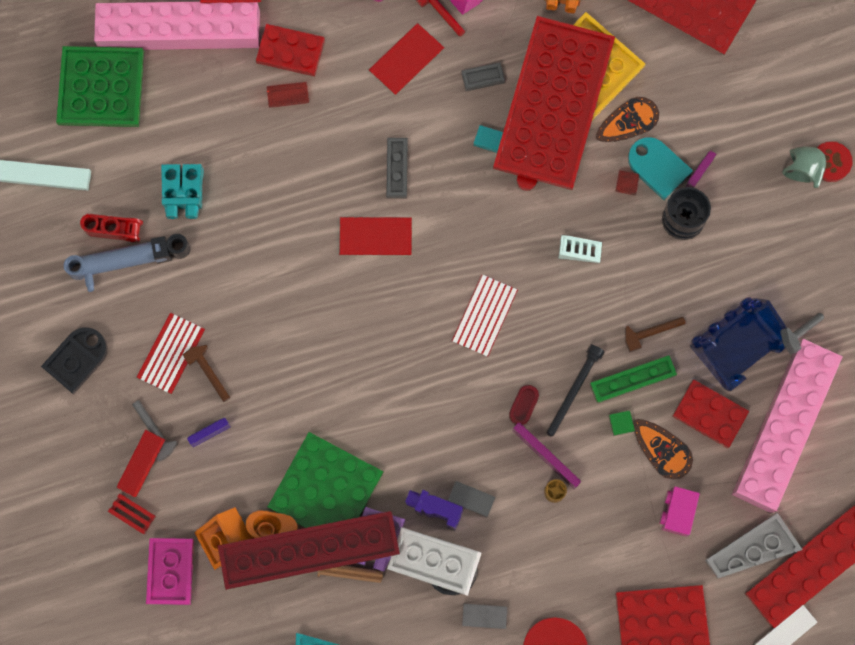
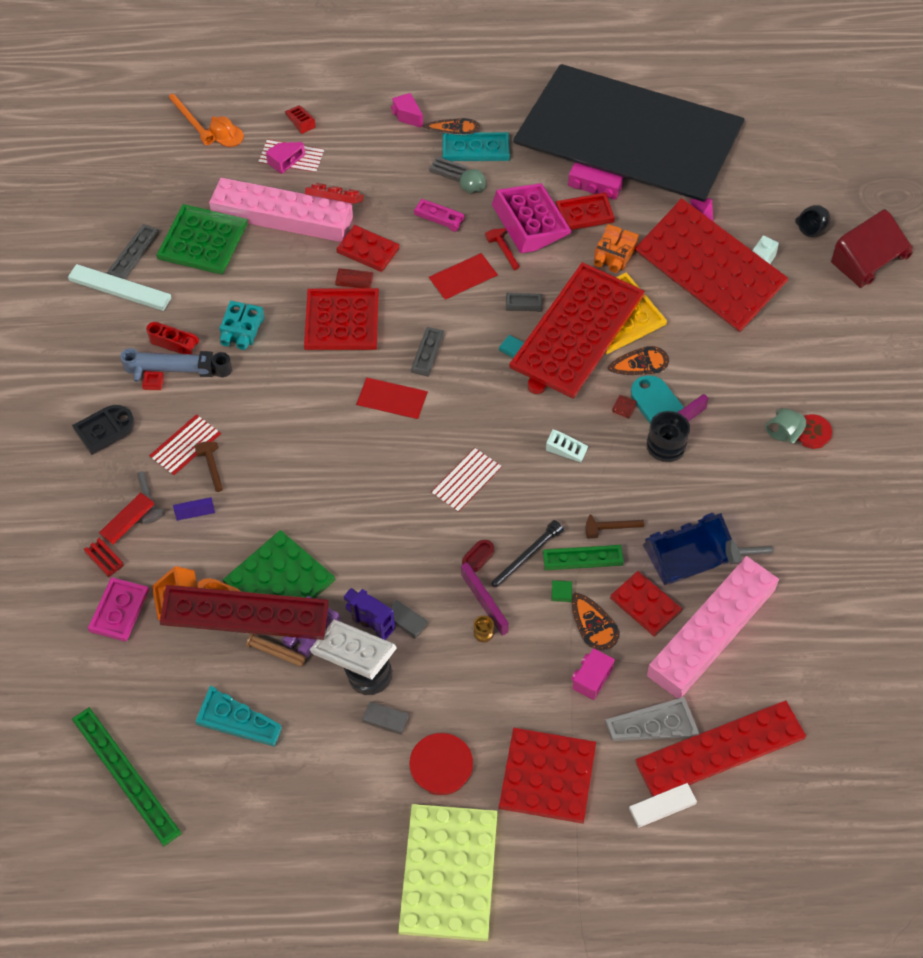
camera: 15 degrees right, 20 degrees down
none -> dark grey tile [107,224,159,279]
none -> red tile [142,371,164,390]
none -> red plate [304,288,379,350]

